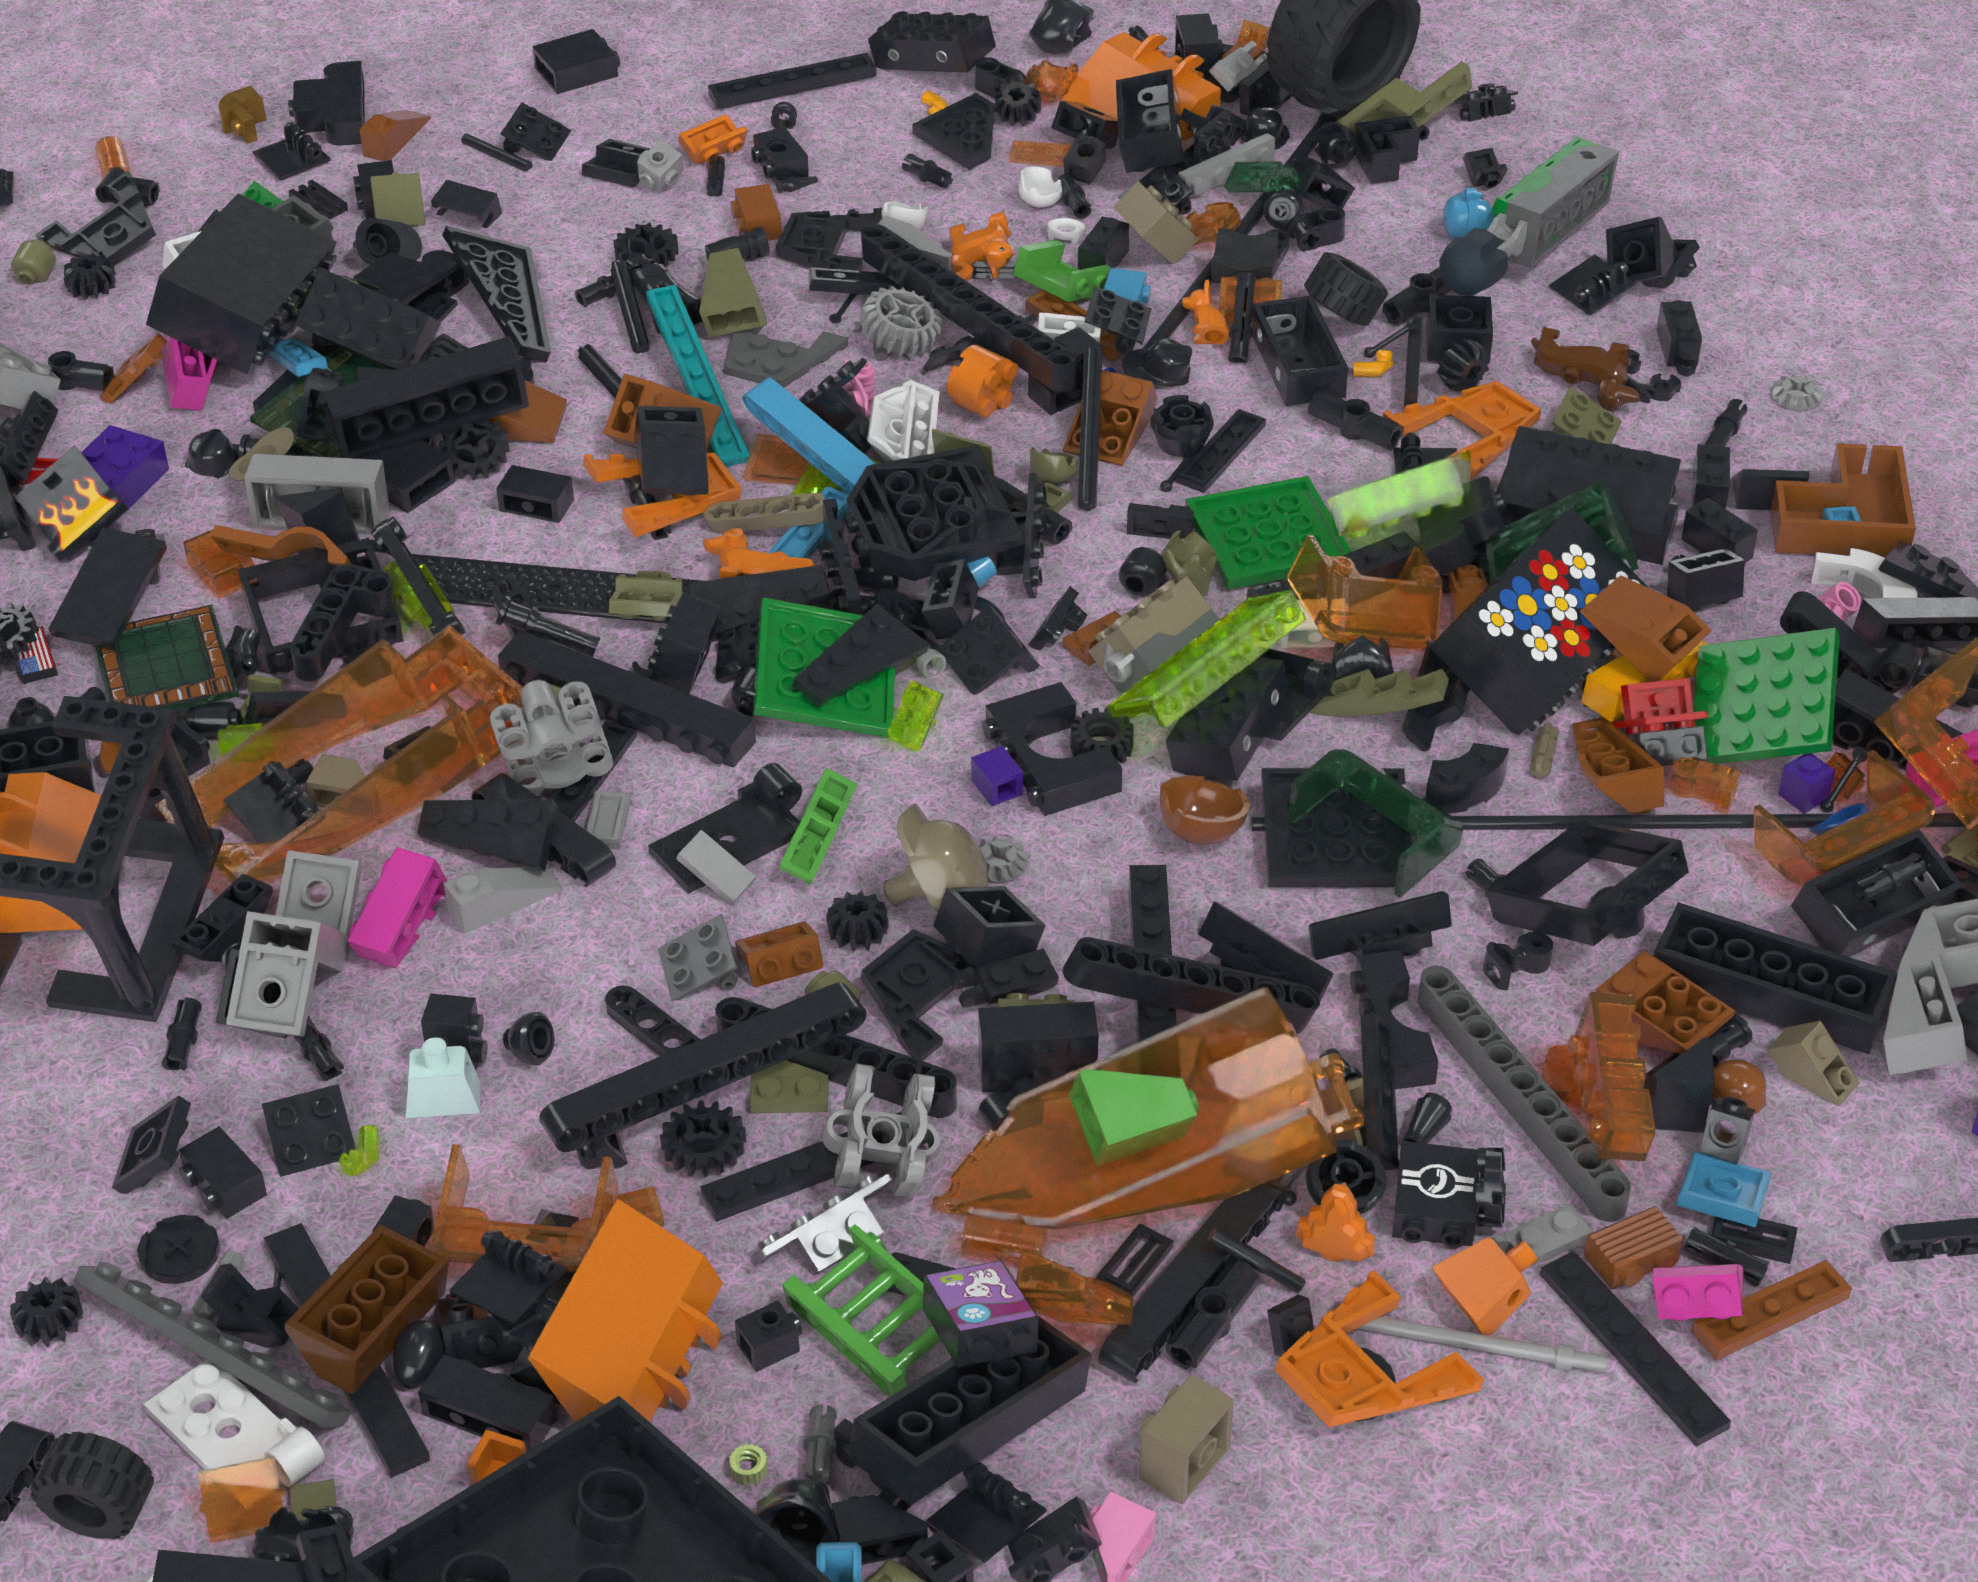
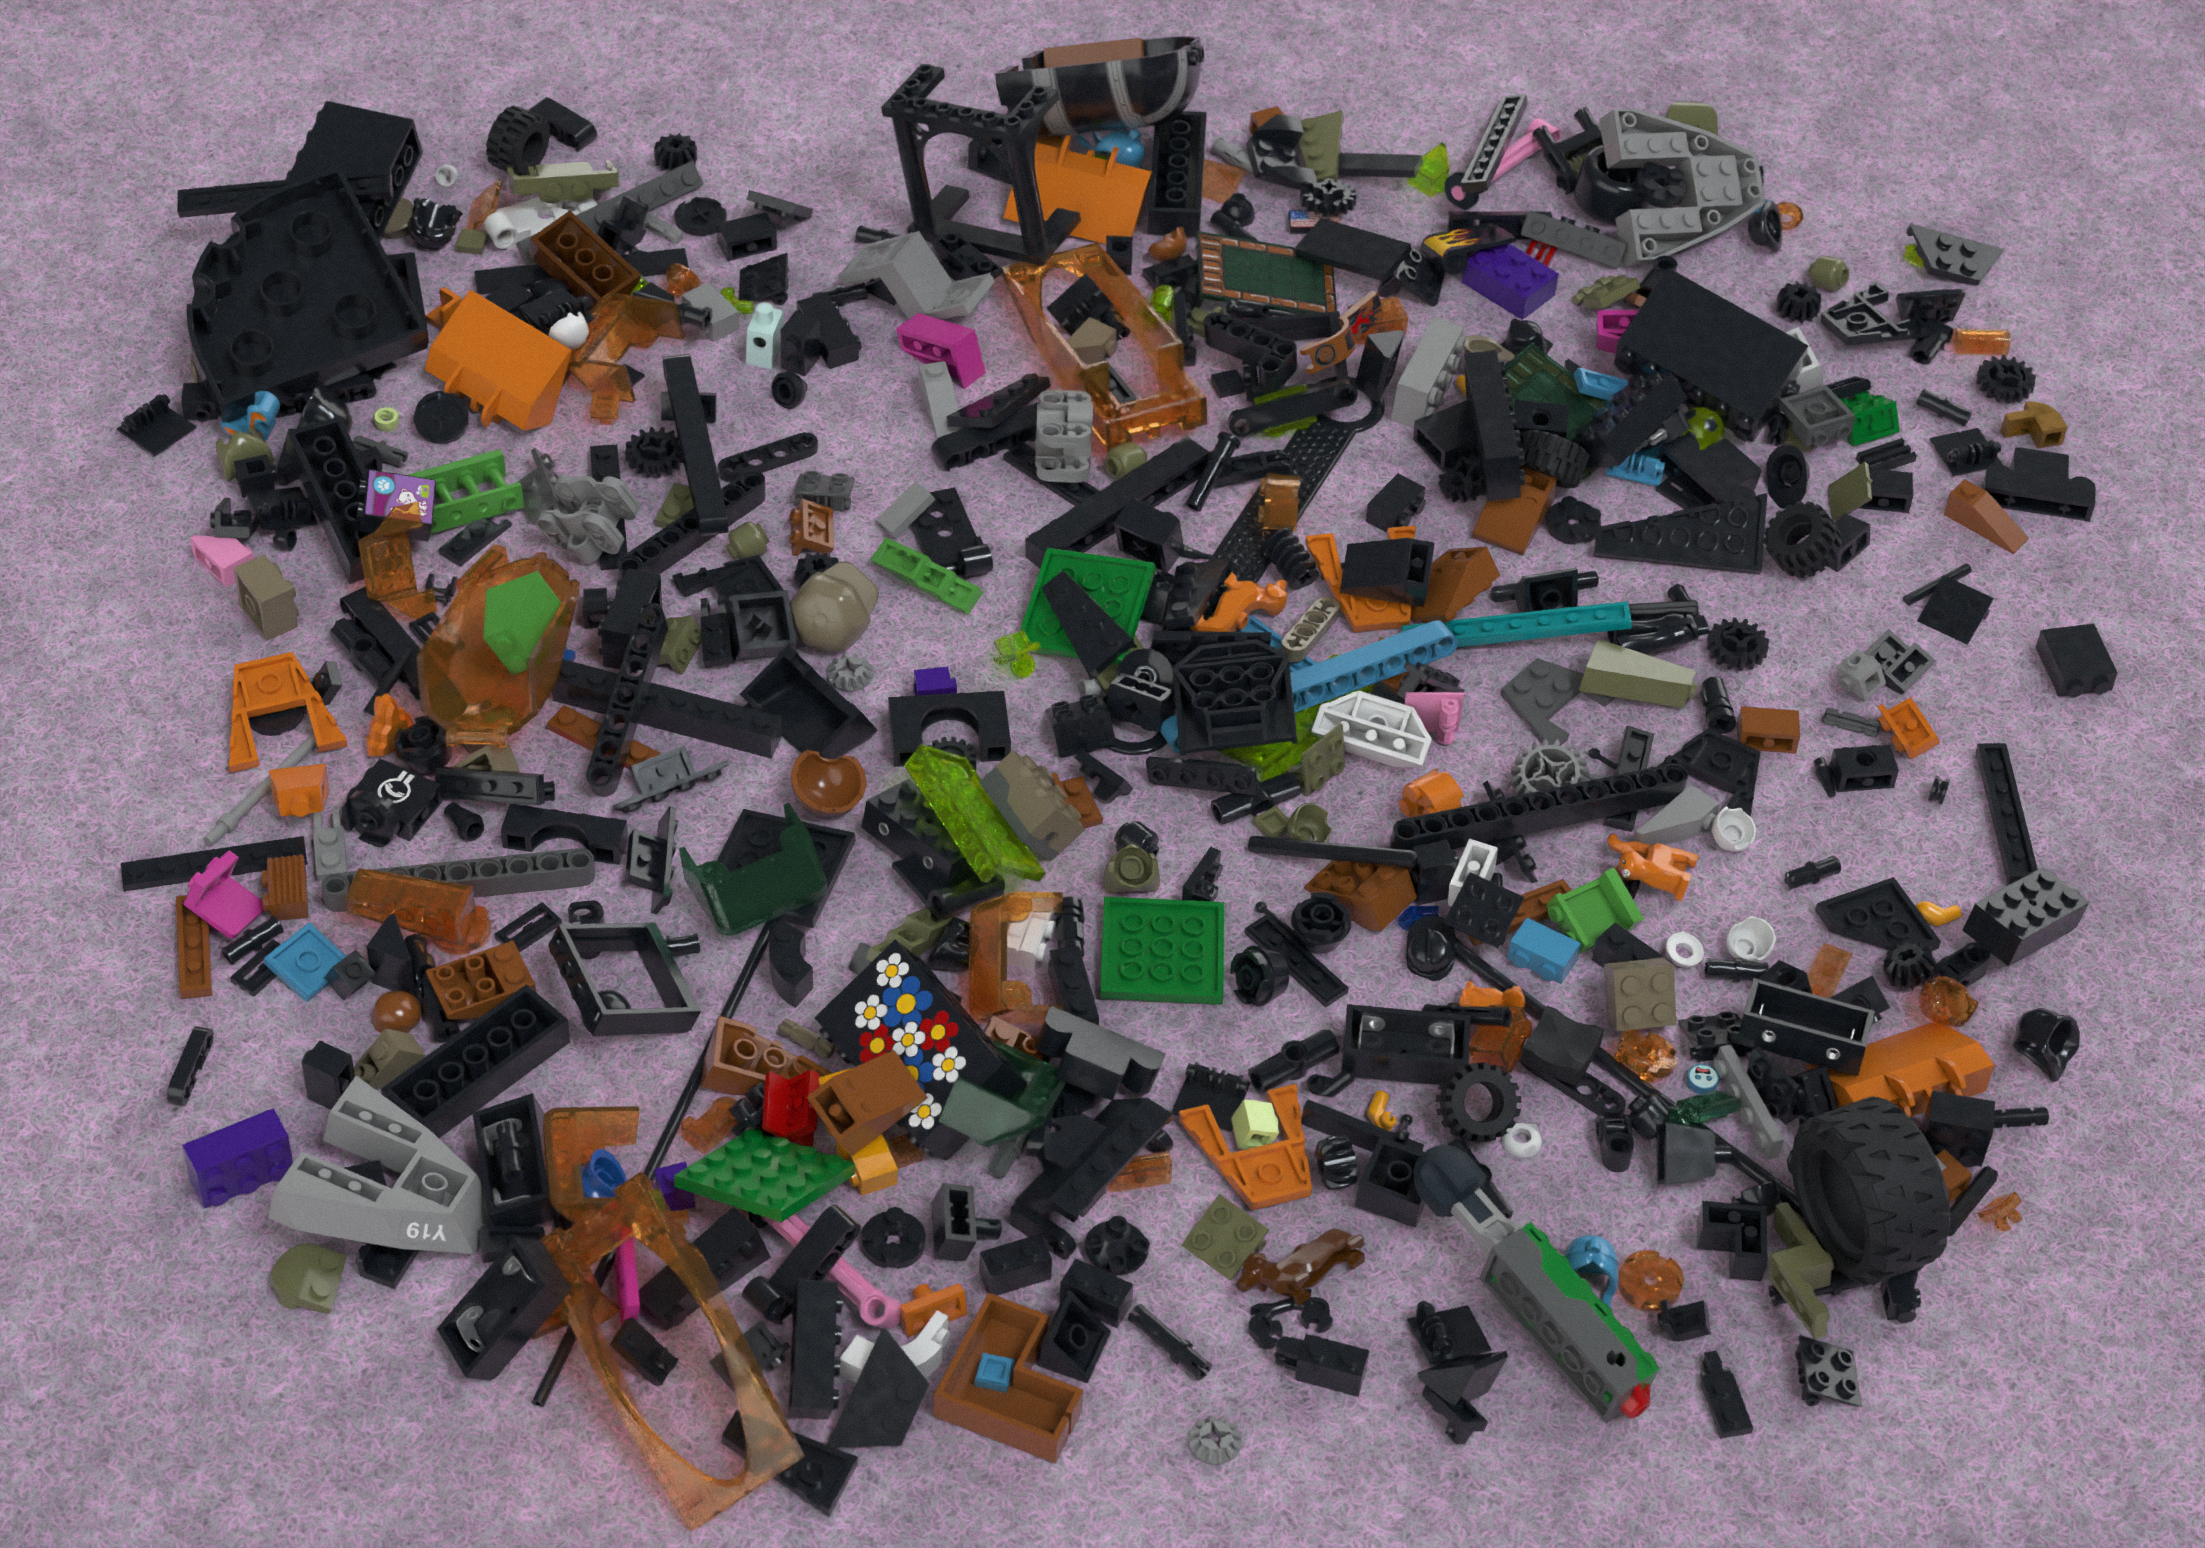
camera: 105 degrees right, 5 degrees up
black torso [297,368,345,443] -> none
light grey tile [586,791,631,849] -> none
olive slope [609,571,682,621] -> none
black brick [735,1300,802,1372] -> none
clear neon green slope [1327,450,1471,539] -> none
none -> black hinge [272,528,297,551]
none -> black brick [301,1040,355,1110]
none -> black tile [413,391,469,444]
none -> black tile [494,902,562,953]
none -> olive bracket [507,160,619,204]
none -> white hair [548,312,589,350]
none -> black pin [631,290,713,331]
none -> clear orange brick [666,263,701,298]
none -> light grey brick [682,282,740,342]
none -> black windscreen [740,644,878,759]
none -> black brick [797,292,862,369]
none -> black plate [861,1207,926,1269]
none -> orange tile [900,1283,968,1337]
none -> black cone [1230,946,1289,1006]
none -> yellowish green brick [1231,1099,1279,1149]
none -> clear orange brick [1258,473,1300,531]
none -> black piece [1264,527,1319,590]
none -> black arm [1307,1068,1355,1097]
none -> black slope [1513,567,1578,613]
none -> olive plate [1571,275,1640,309]
none -> clear orange plate [1618,1250,1684,1311]
none -> tile [1687,1064,1719,1095]
none -> black hinge [1700,1350,1753,1439]
none -> black tyre [1764,501,1842,578]
none -> black bracket [1896,289,1966,324]
none -> black pin [1916,389,1973,427]
none -> black gear [1976,355,2036,404]

